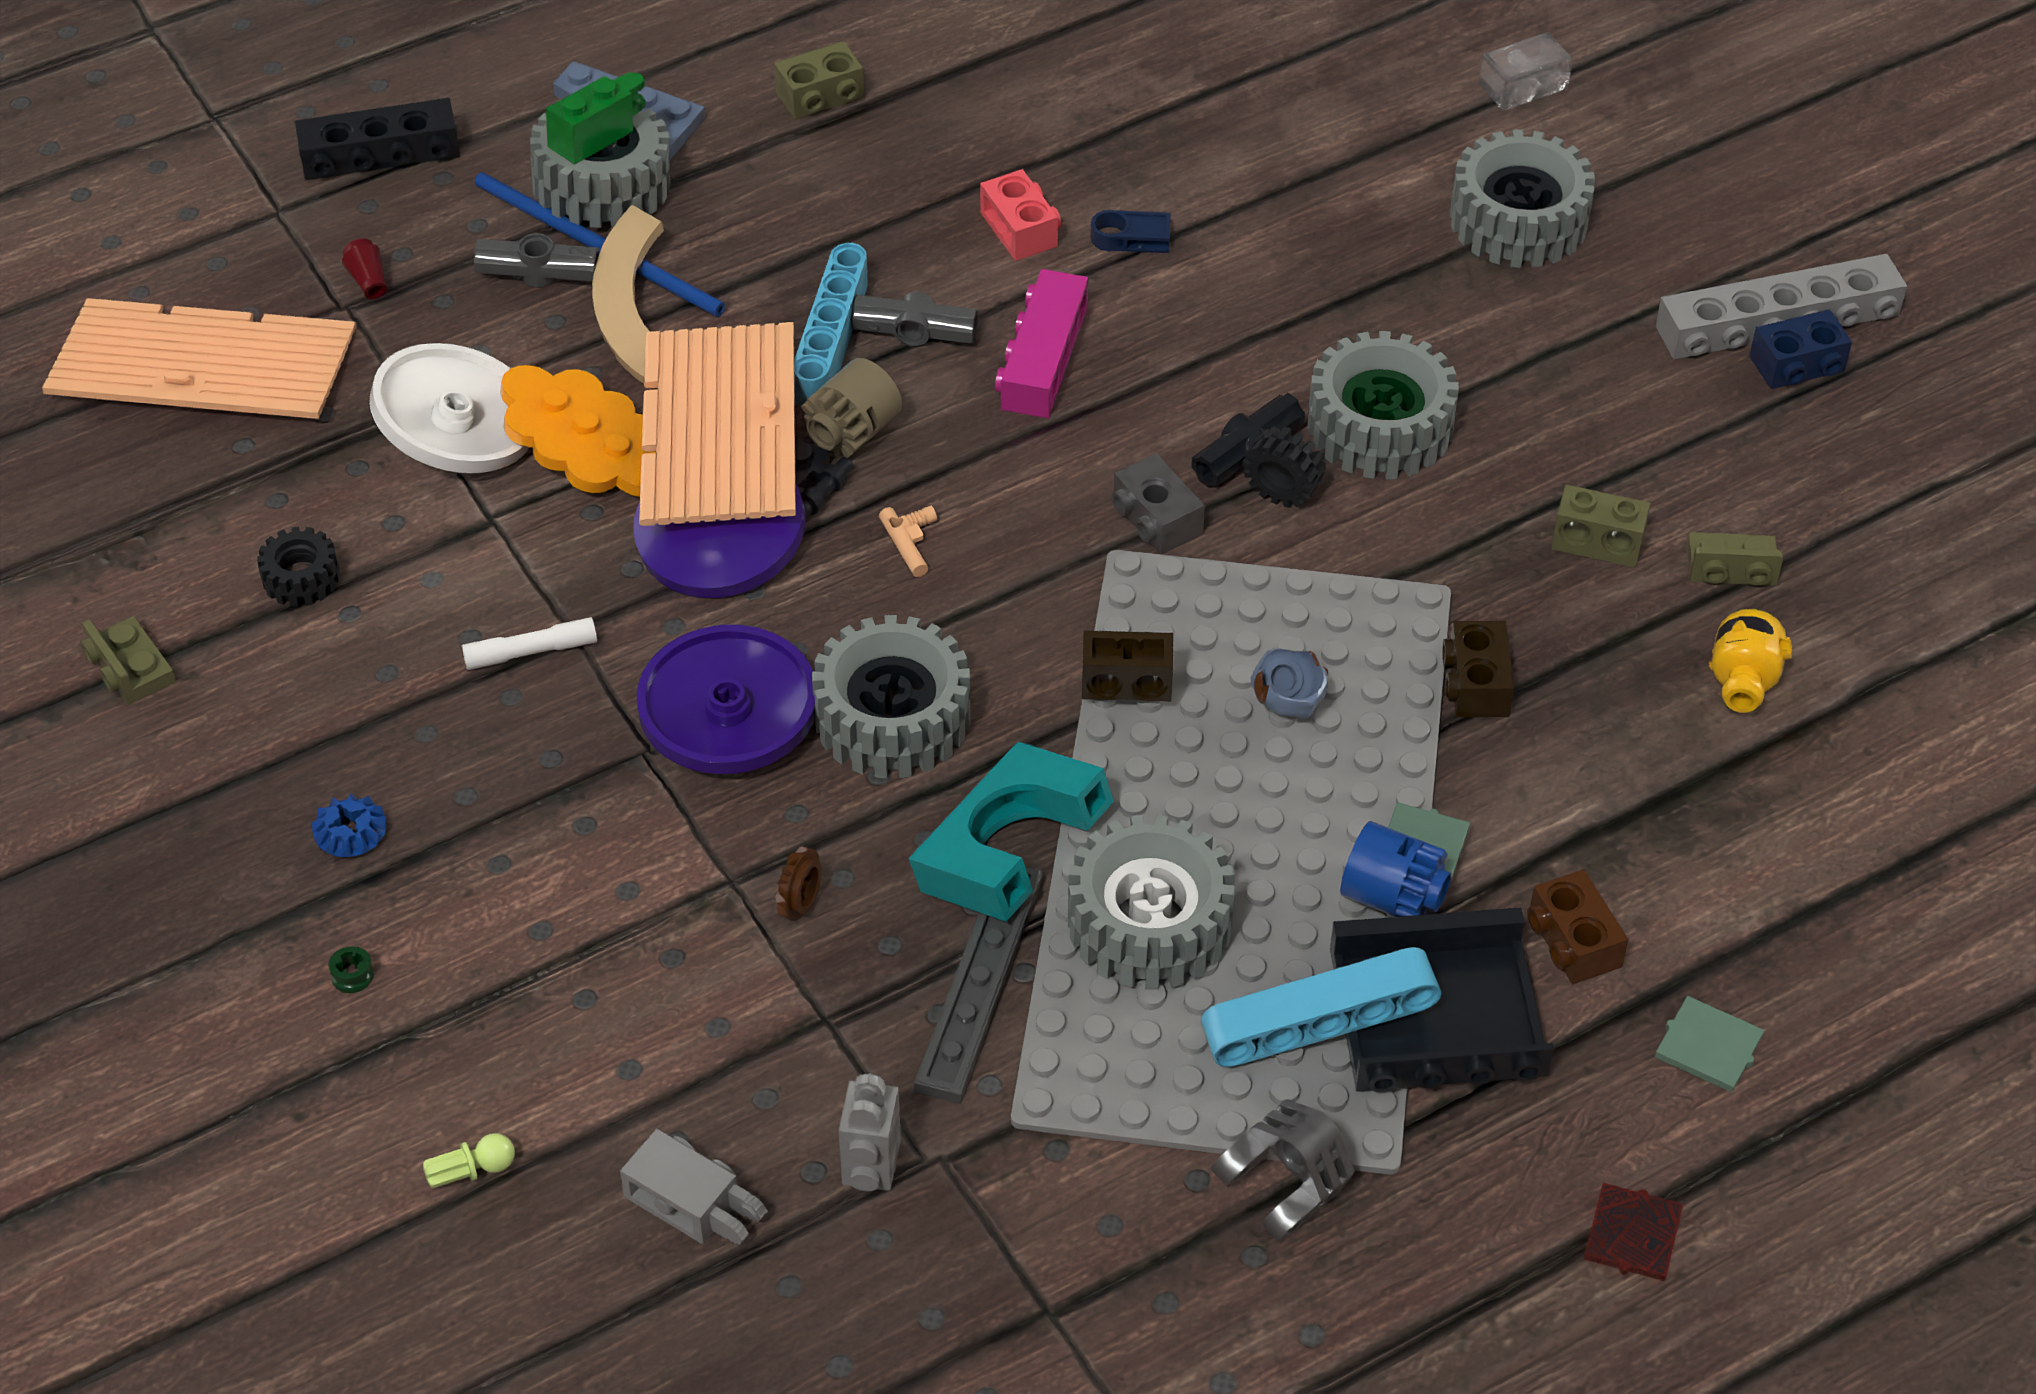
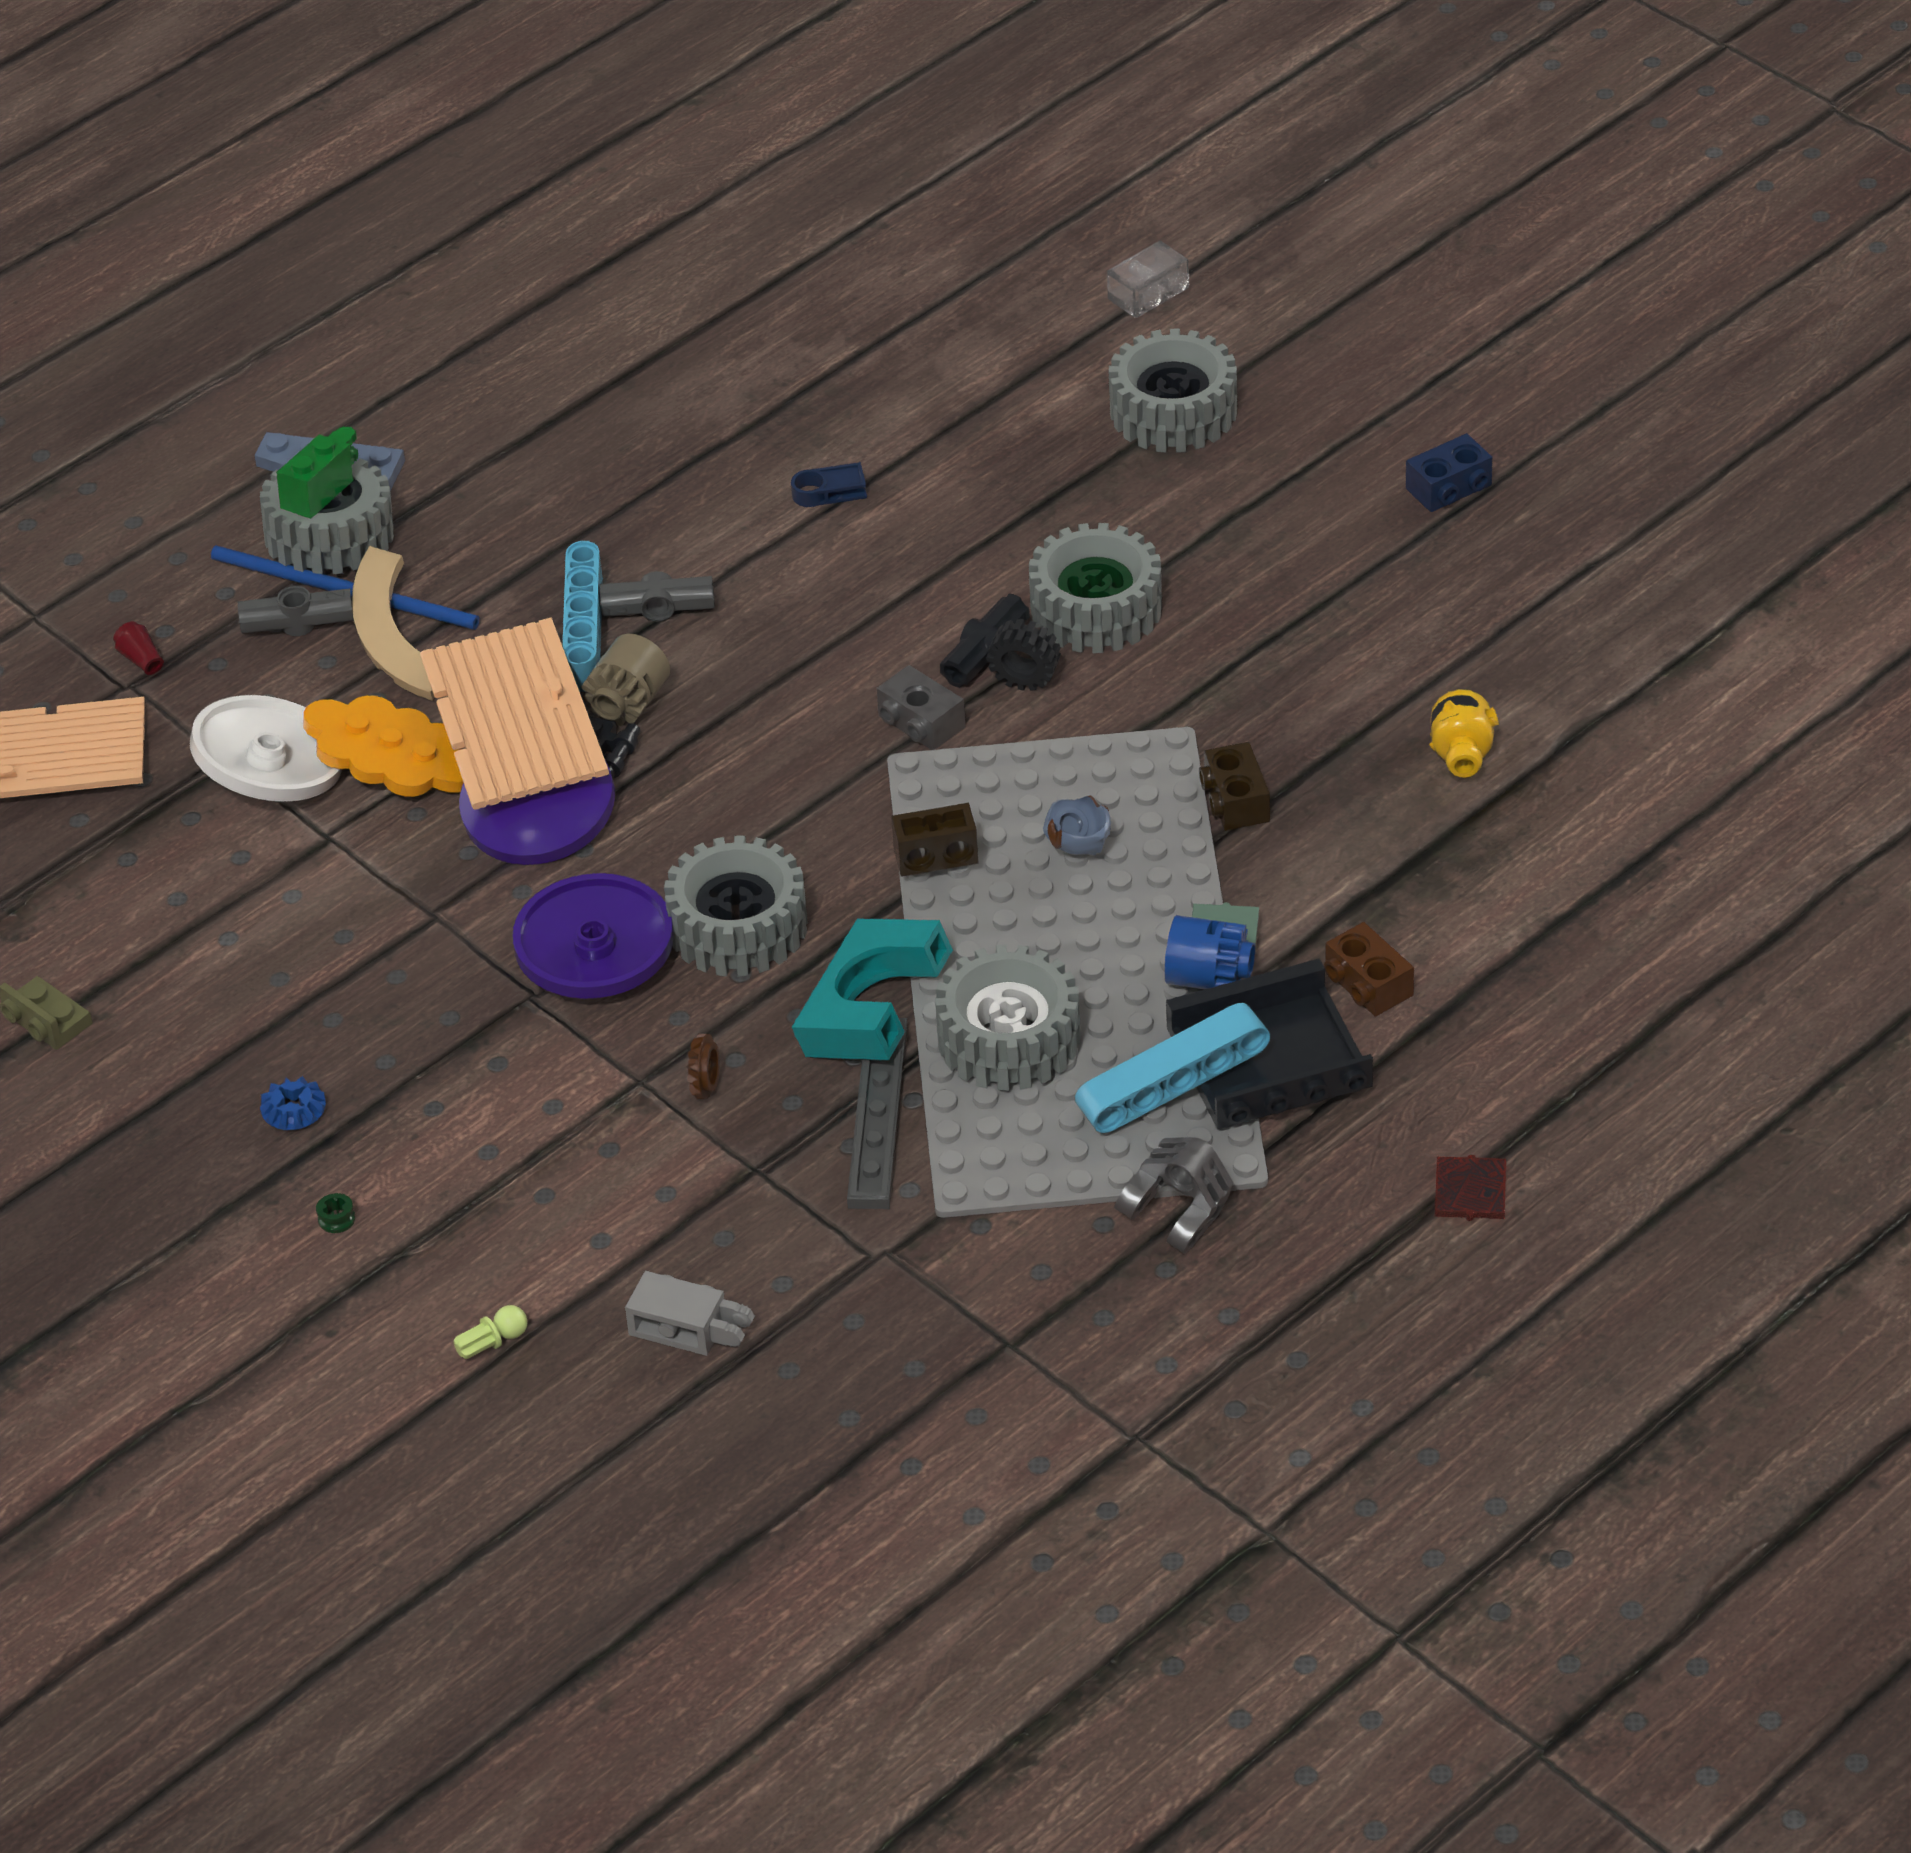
camera: 10 degrees left, 5 degrees down
black tyre [257,527,340,607] -> none
black brick [295,97,460,181] -> none
white piece [462,617,597,671] -> none
olive brick [774,41,864,120] -> none
light grey hinge [839,1073,901,1191] -> none
light nougat hose [879,505,937,577] -> none
coral brick [980,169,1062,261] -> none
dark pink brick [995,269,1088,418] -> none
olive brick [1551,485,1650,568] -> none
light grey brick [1655,254,1907,359] -> none
sand green piece [1655,995,1765,1093] -> none
olive bracket [1687,532,1783,586] -> none

